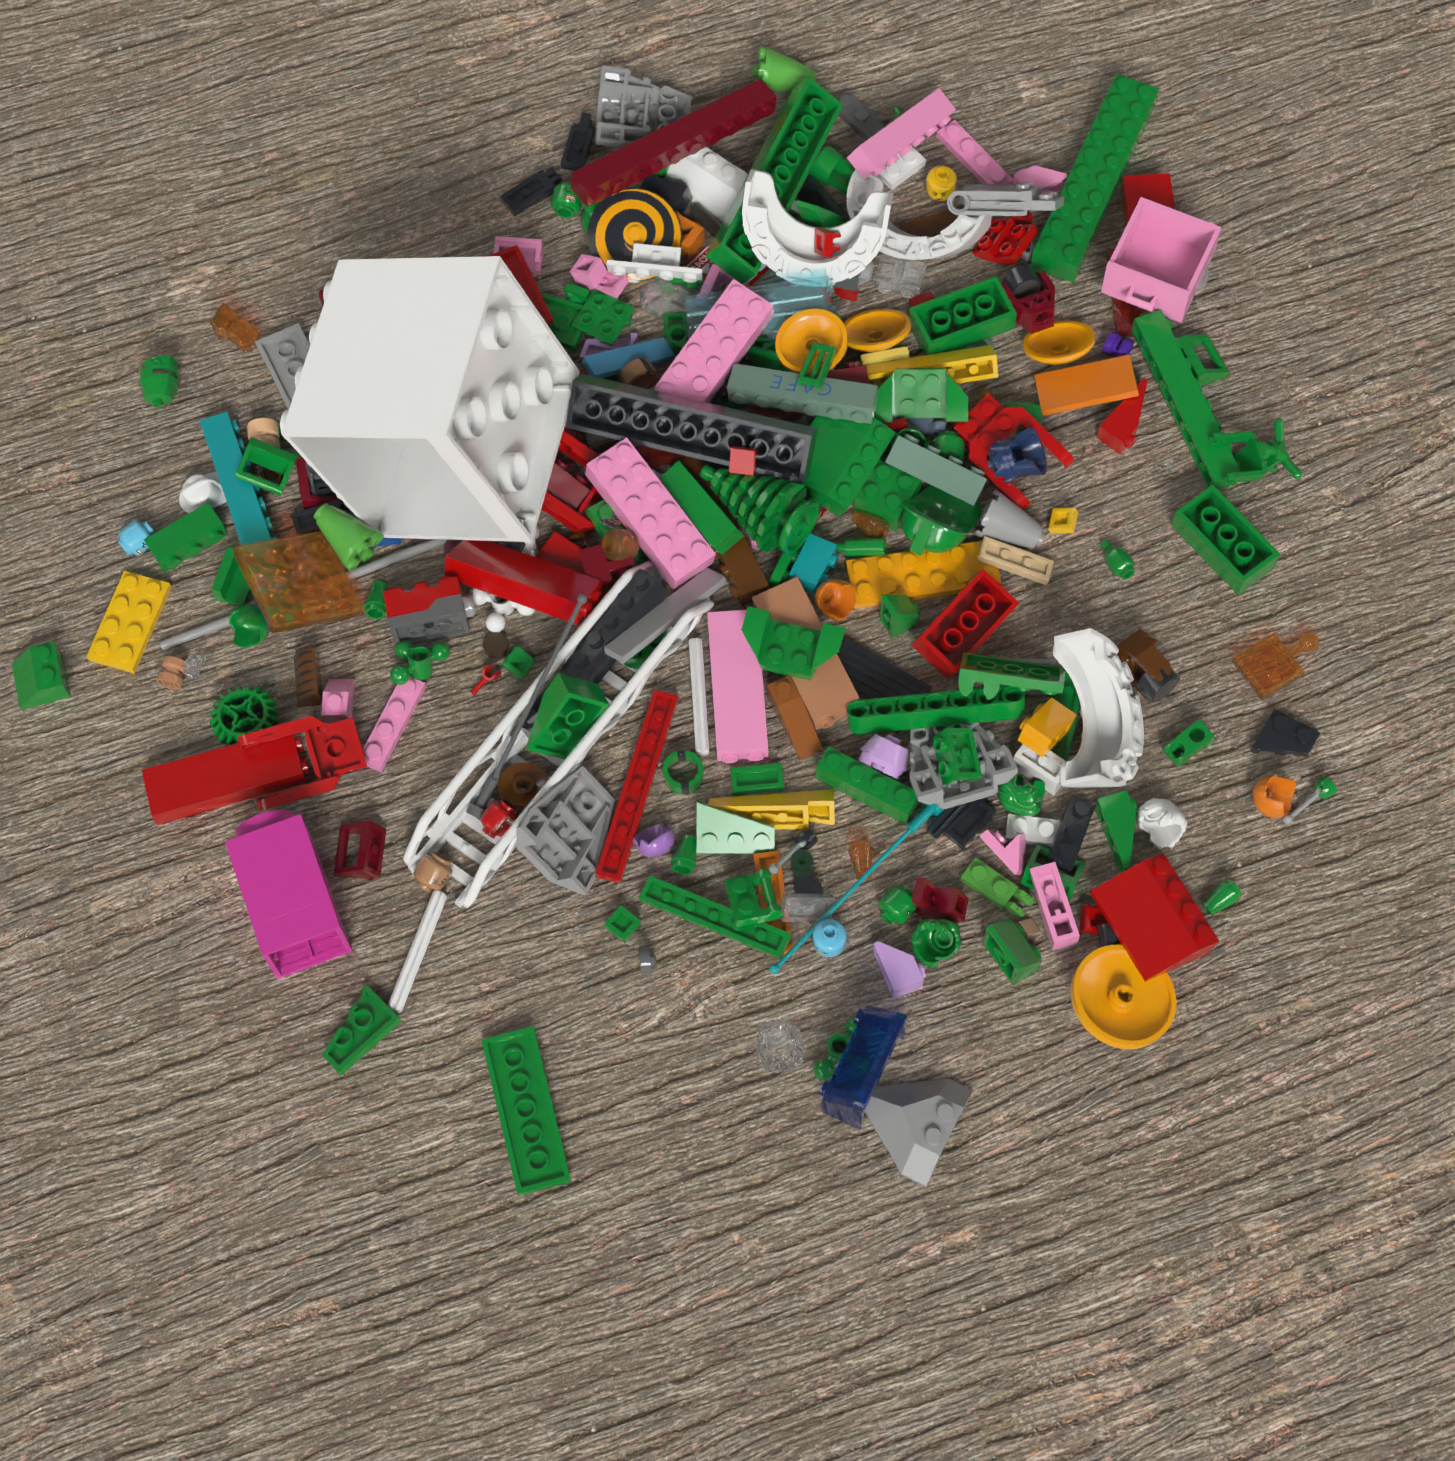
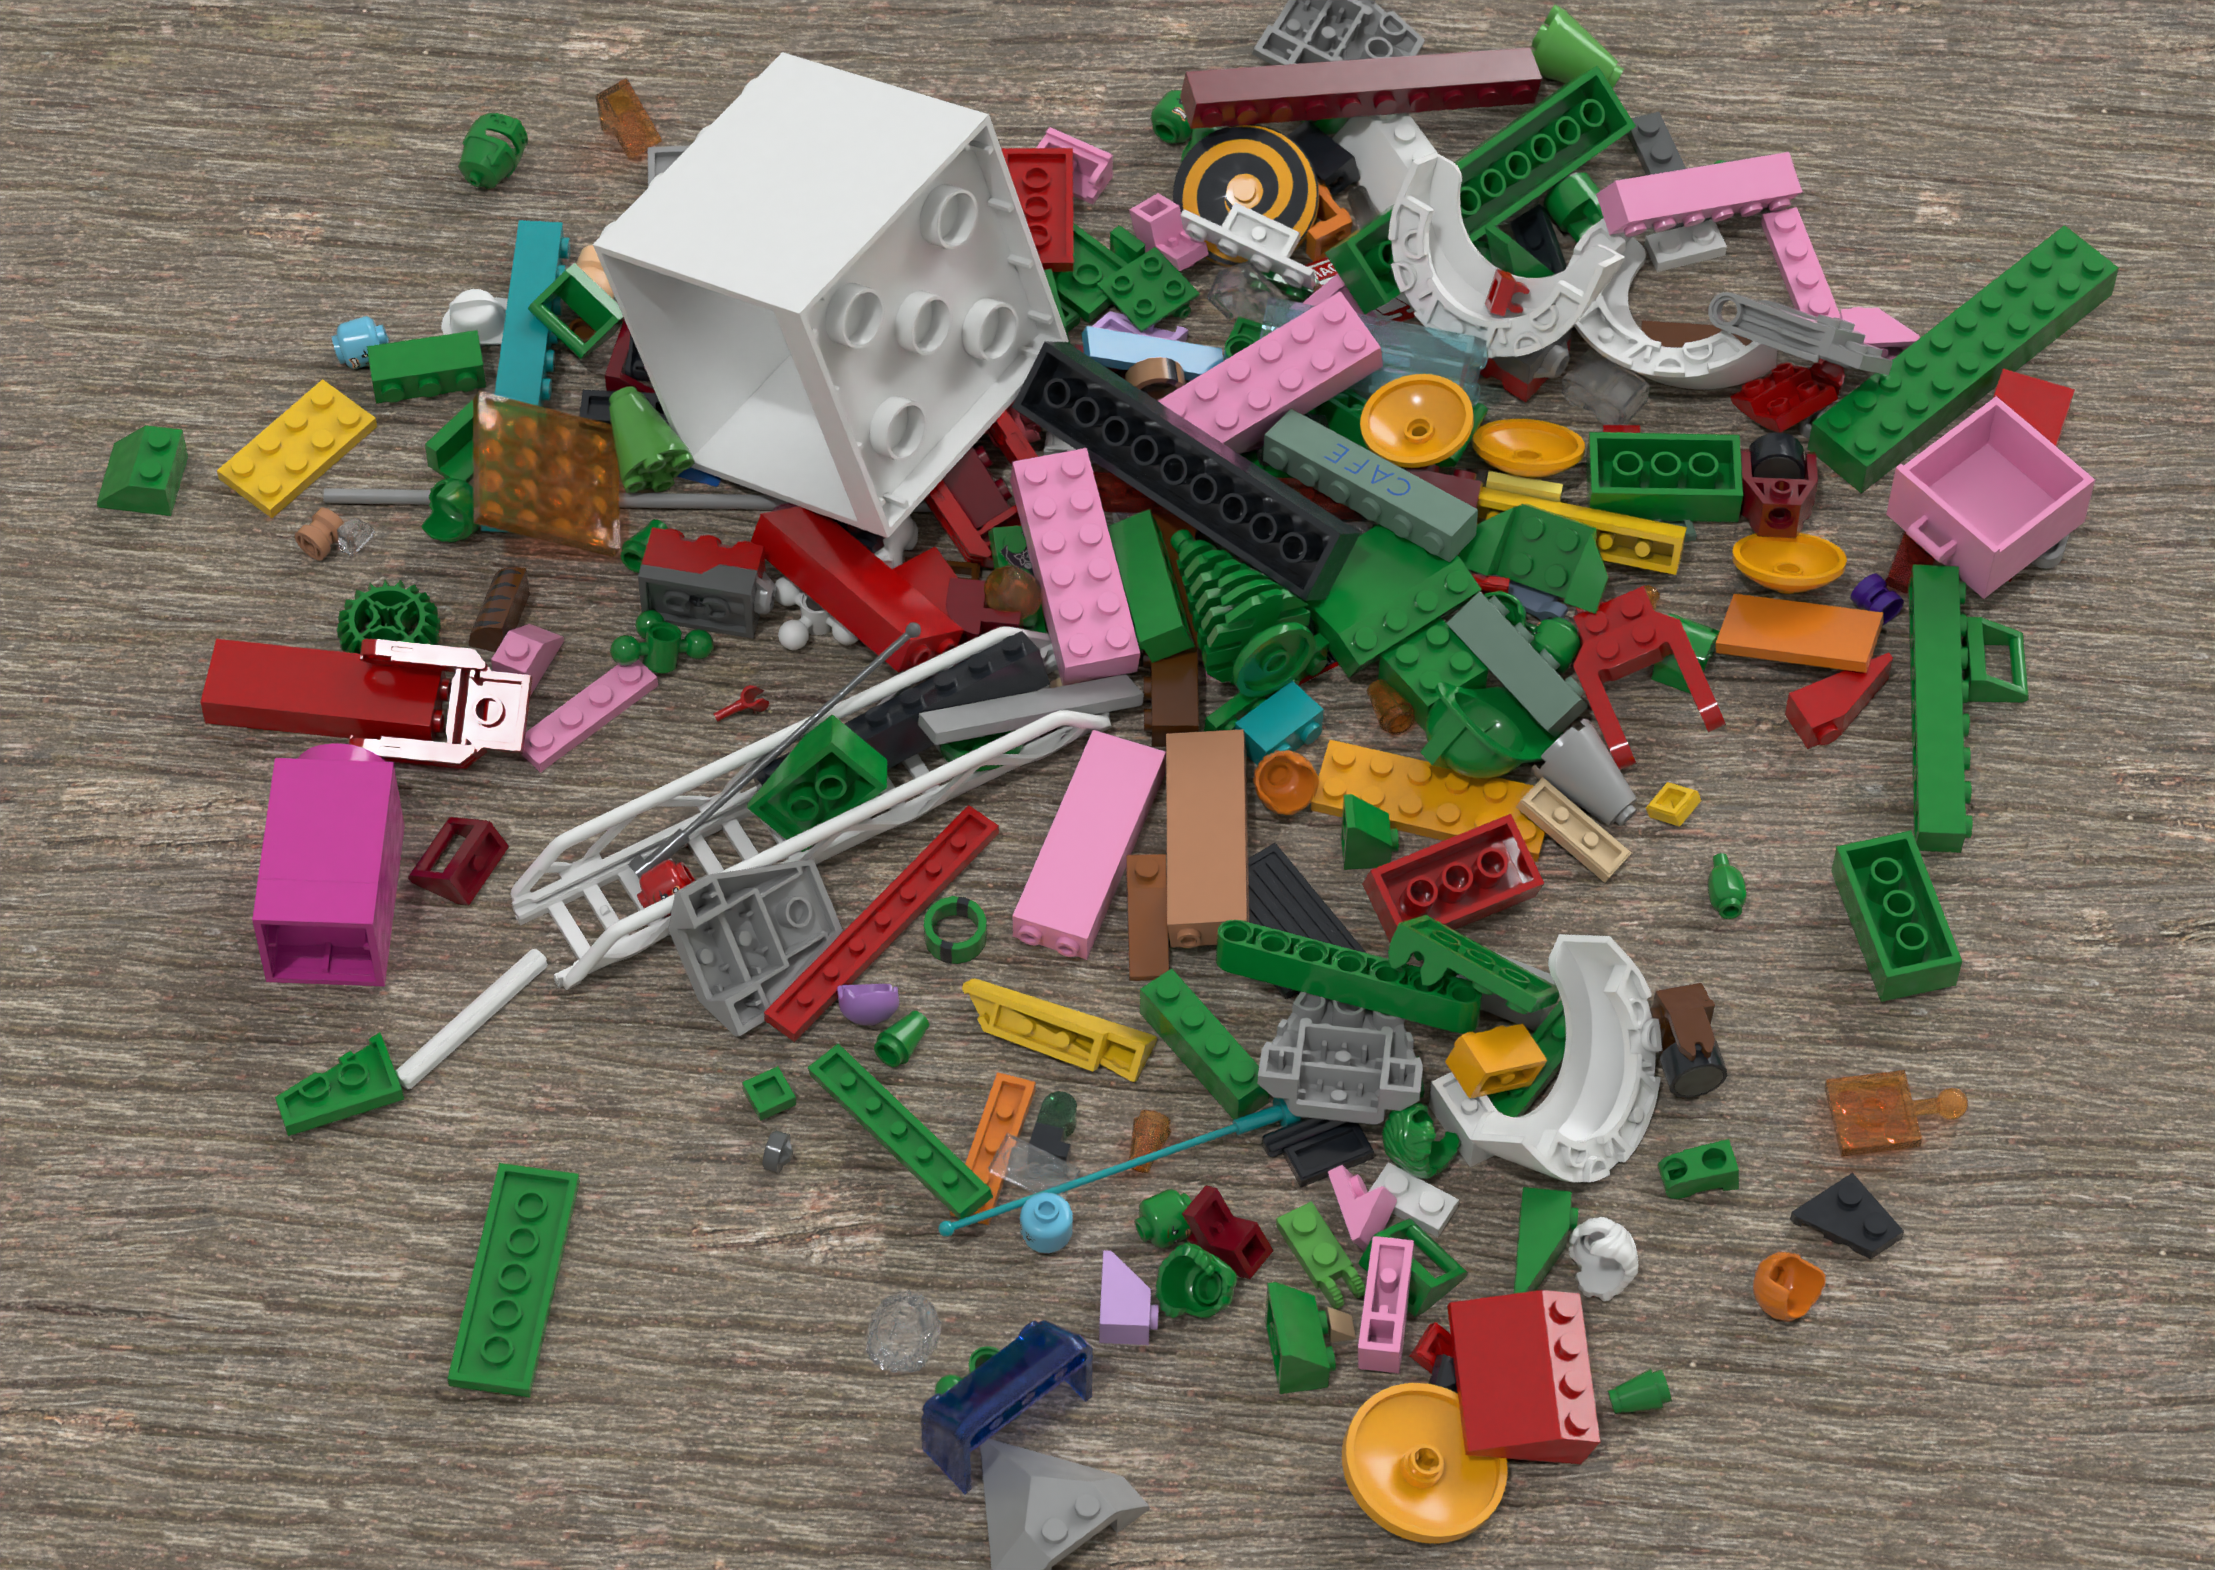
camera: 20 degrees right, 10 degrees down
medium nougat head [413,852,453,892] -> none
dark brown tile [483,632,509,659] -> none
reddish brown dish [498,762,549,807] -> none
black hinge [500,168,562,217] -> none
green tile [500,645,537,681] -> none
black hinge [561,112,595,171] -> none
white axle [689,638,709,756] -> none
wing [696,800,775,854] -> none
green plate [724,869,783,927] -> none
tile [729,446,757,475] -> none
green tile [730,763,784,795] -> none
green piece [741,606,846,680] -> none
hinge [768,827,817,874] -> none
green tile [797,342,837,390] -> none
green cylinder [837,538,887,556] -> none
lavender cone [858,734,909,779] -> none
yellow head [926,166,957,201] -> none
green bracket [933,728,982,785] -> none
dark blue hat [988,428,1047,484] -> none
black plate [1046,794,1096,873] -> none
green piece [1210,418,1302,485] -> none
hinge [1282,776,1337,824] -> none

